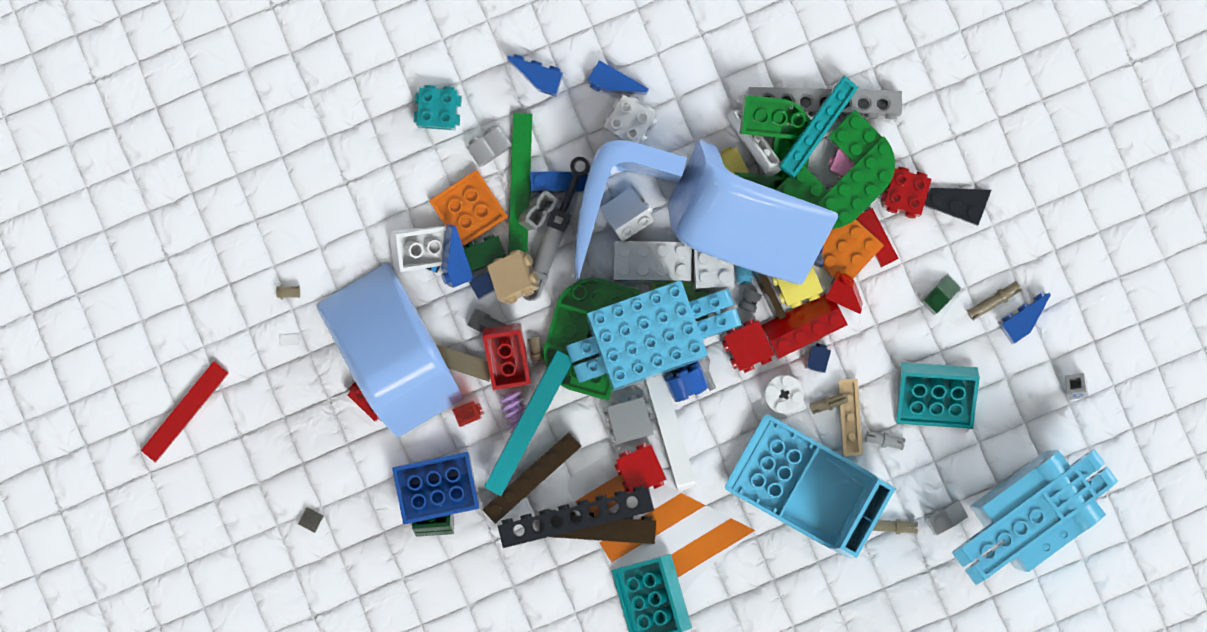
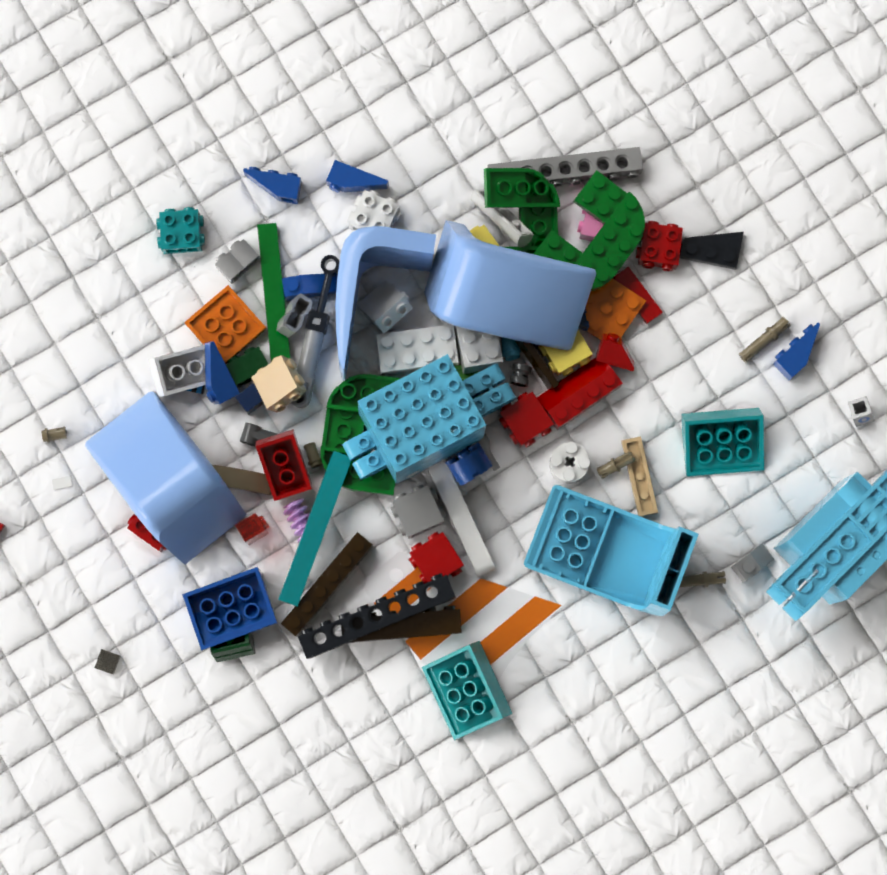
camera: 15 degrees left, 5 degrees down
teal tile [778,75,859,178] -> none
dark blue brick [805,343,831,373] -> none
light grey pin [865,430,906,450] -> none
dark green slope [921,275,961,315] -> none

